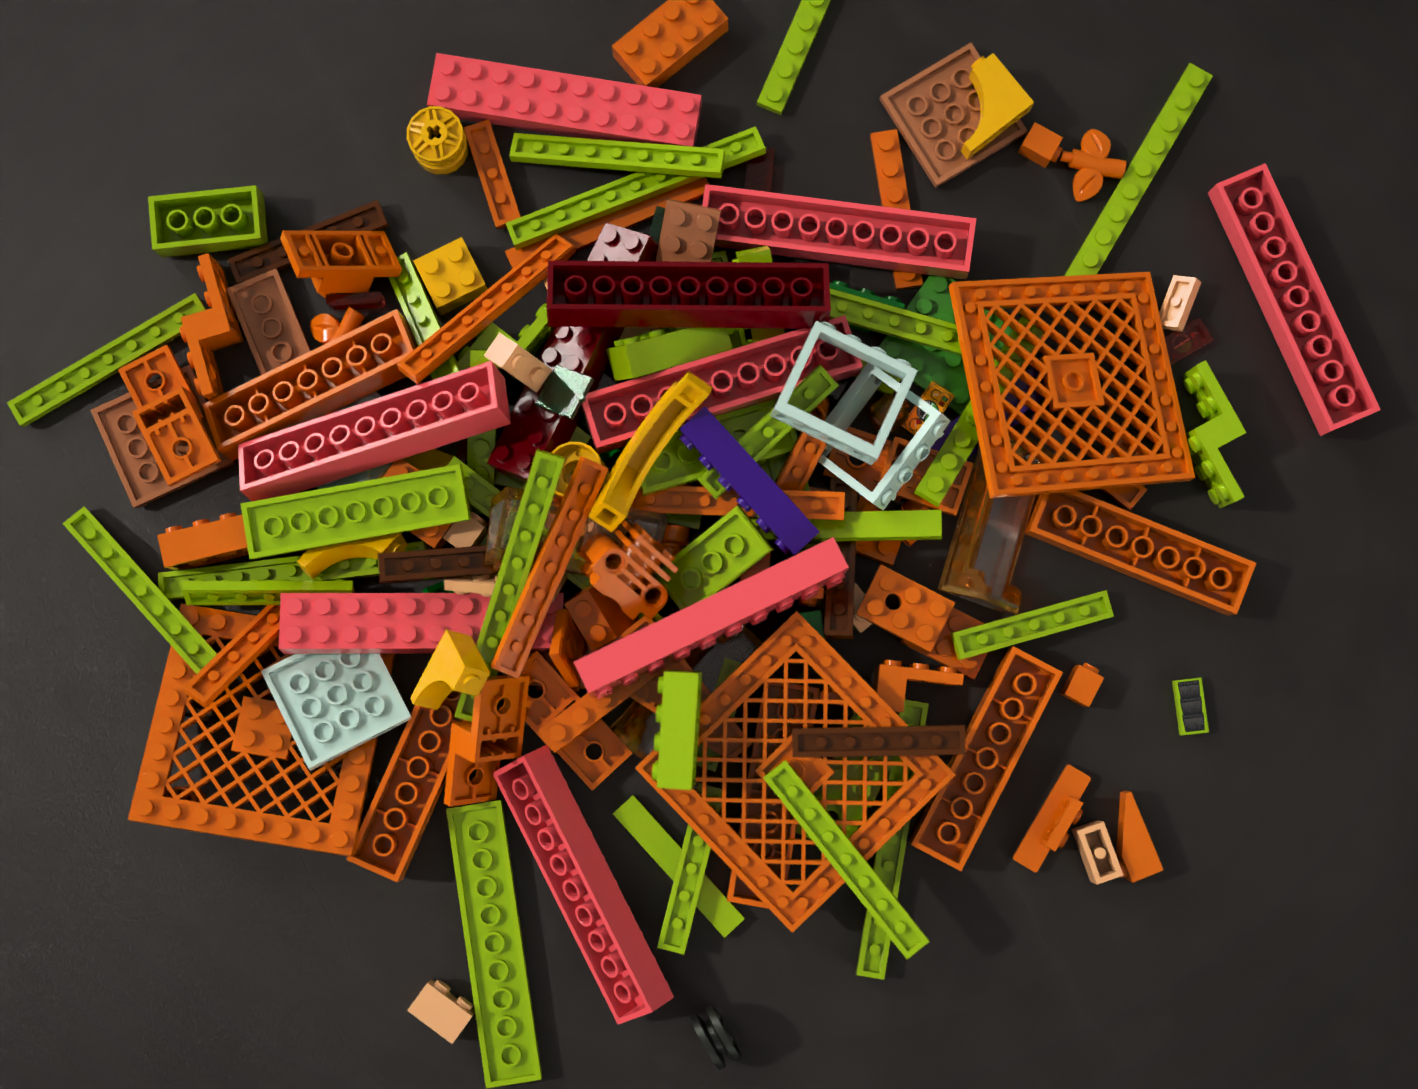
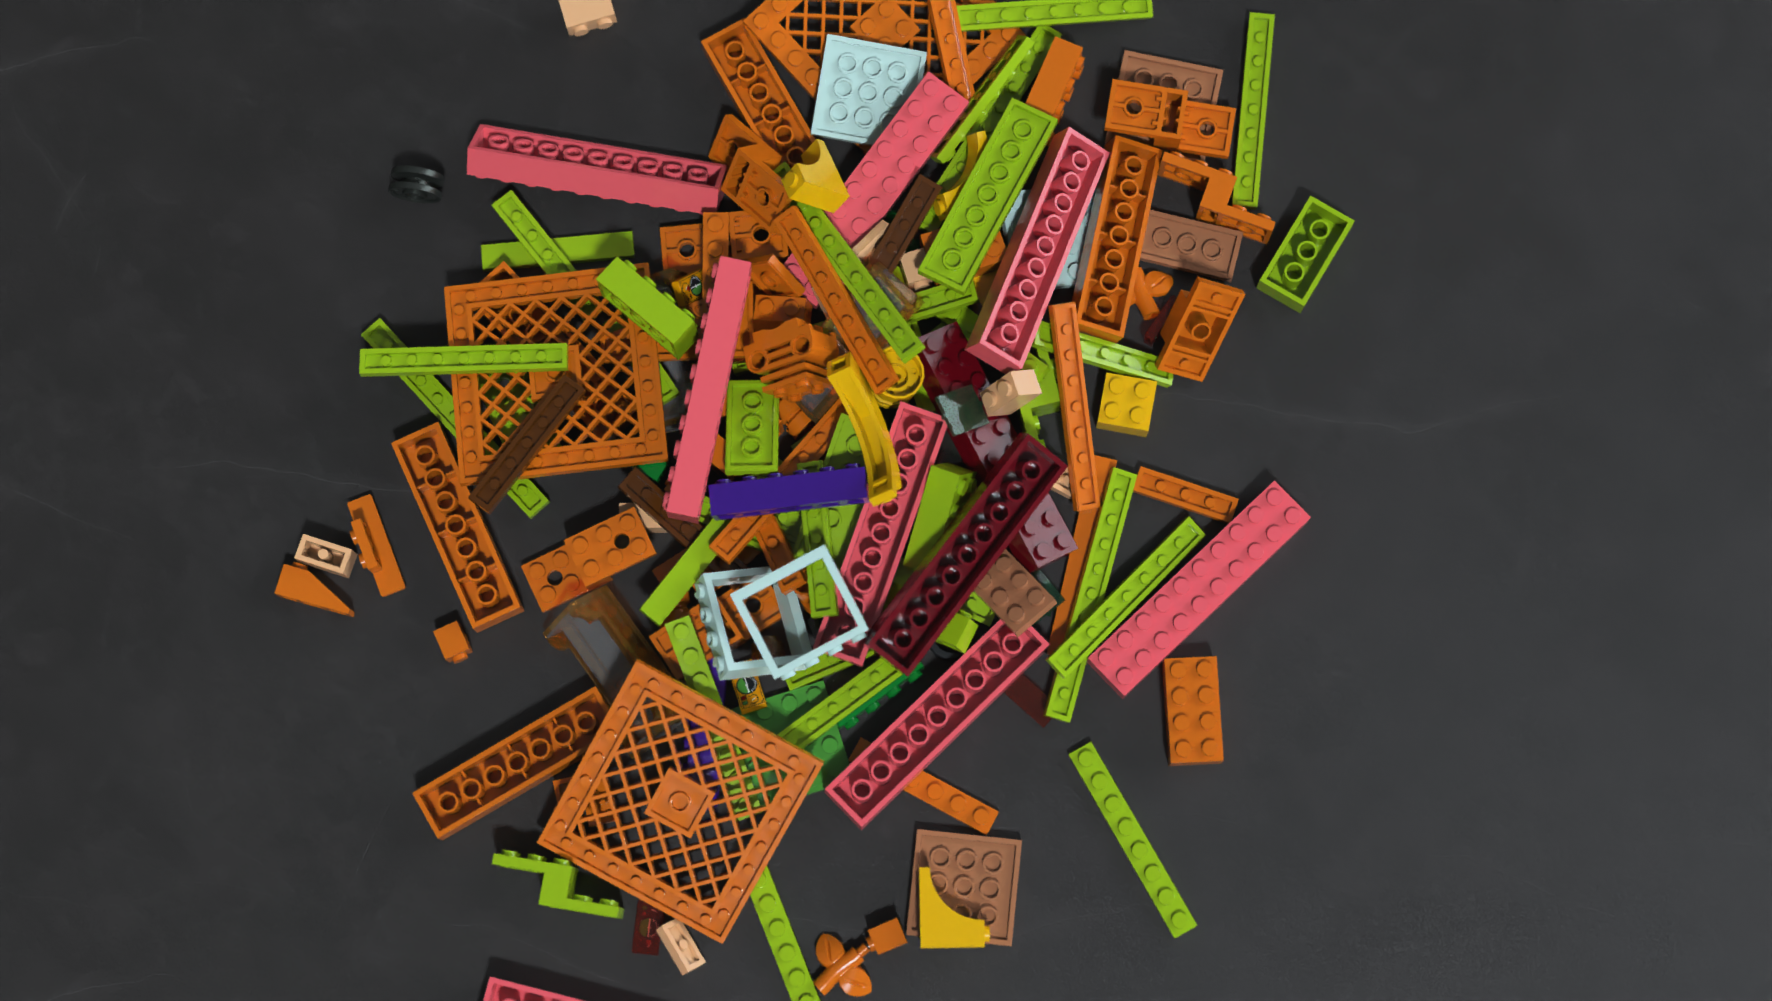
camera: 130 degrees right, 5 degrees down
reddish brown plate [227,199,389,284] -> none
yellow wheel [407,106,469,175] -> none
lime plate [446,800,543,1088] -> none
orange bracket [818,660,964,712] -> none
lime plate [950,590,1114,660] -> none
tile [1172,678,1209,736] -> none
none -> light orange tile [671,268,702,307]

